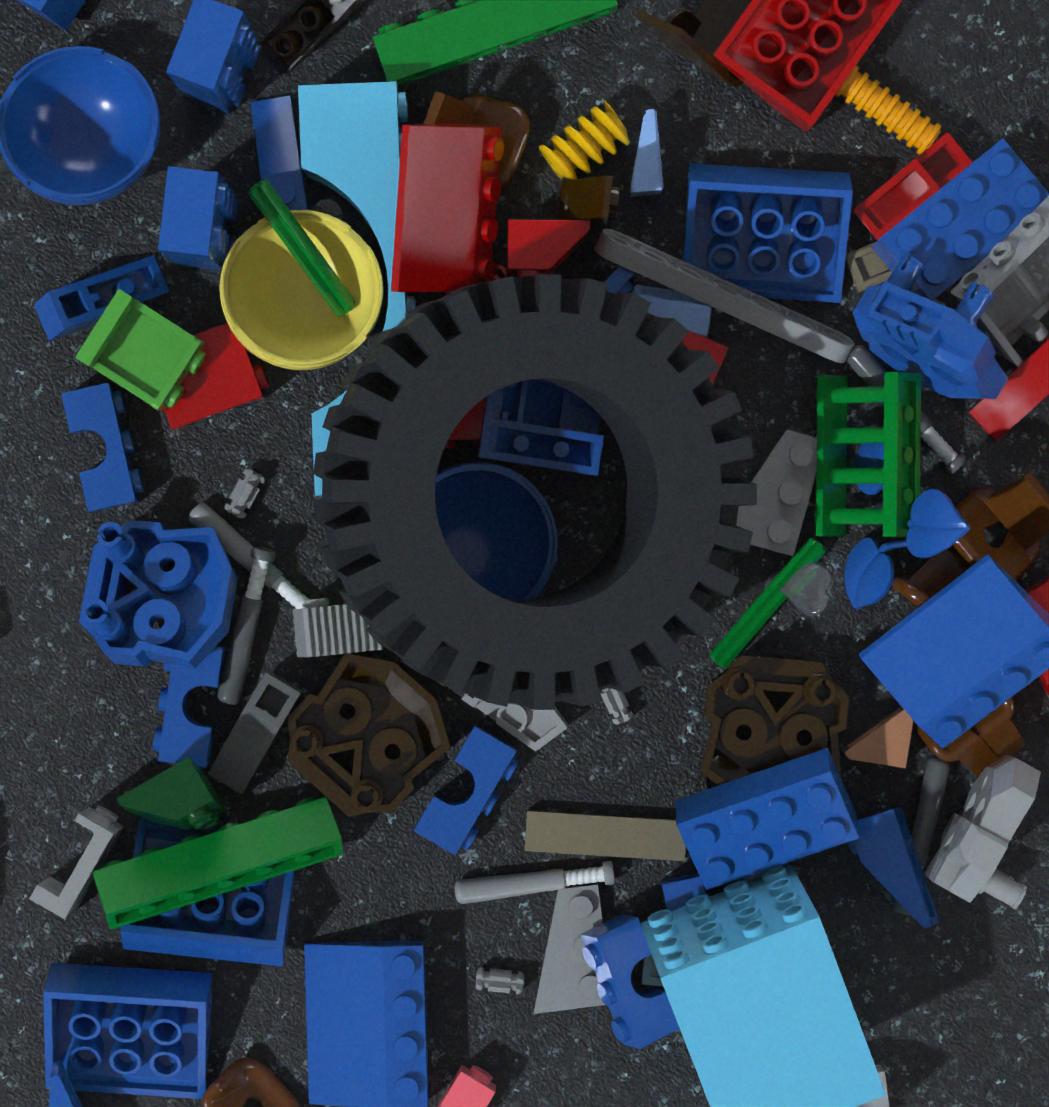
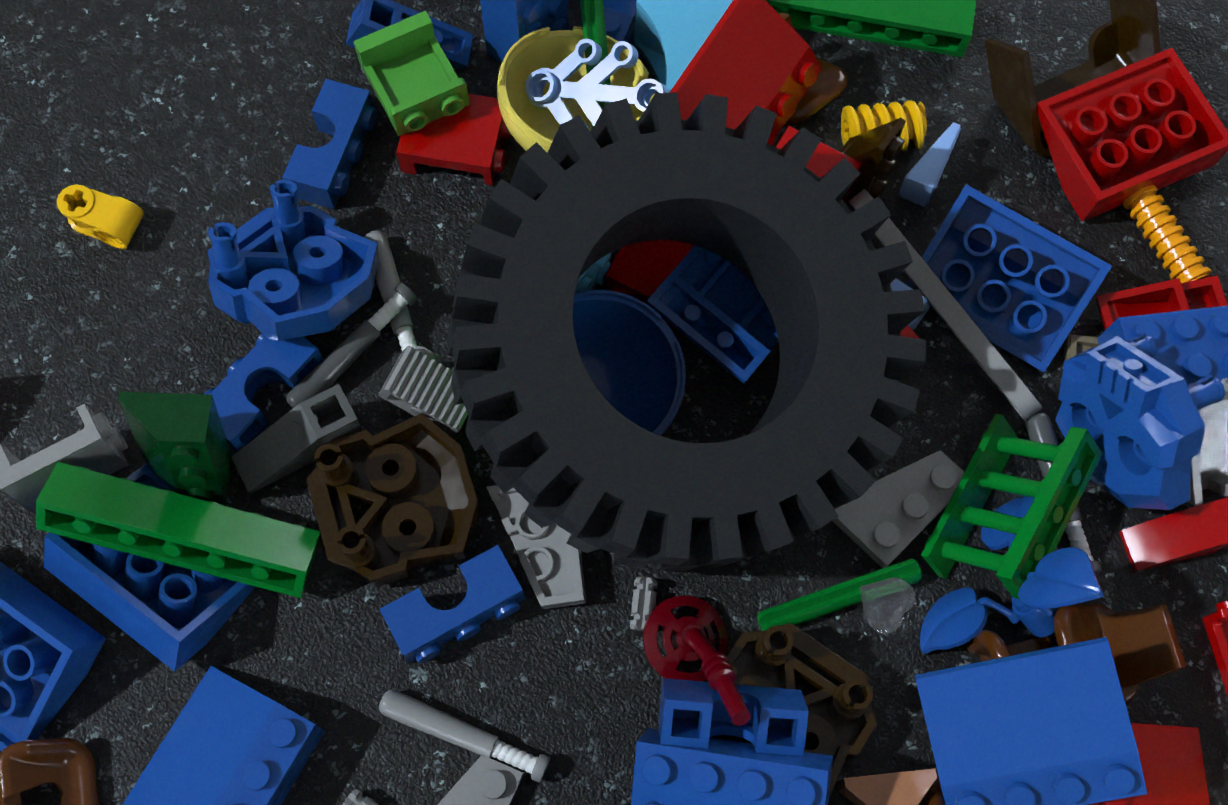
camera: 25 degrees right, 20 degrees down
light grey piece [224,468,265,518] -> none
dark tan tile [524,810,686,861] -> none
none -> light blue plant [525,38,669,131]
none -> dark red dish [643,595,751,726]
none -> blue arch [658,678,809,757]

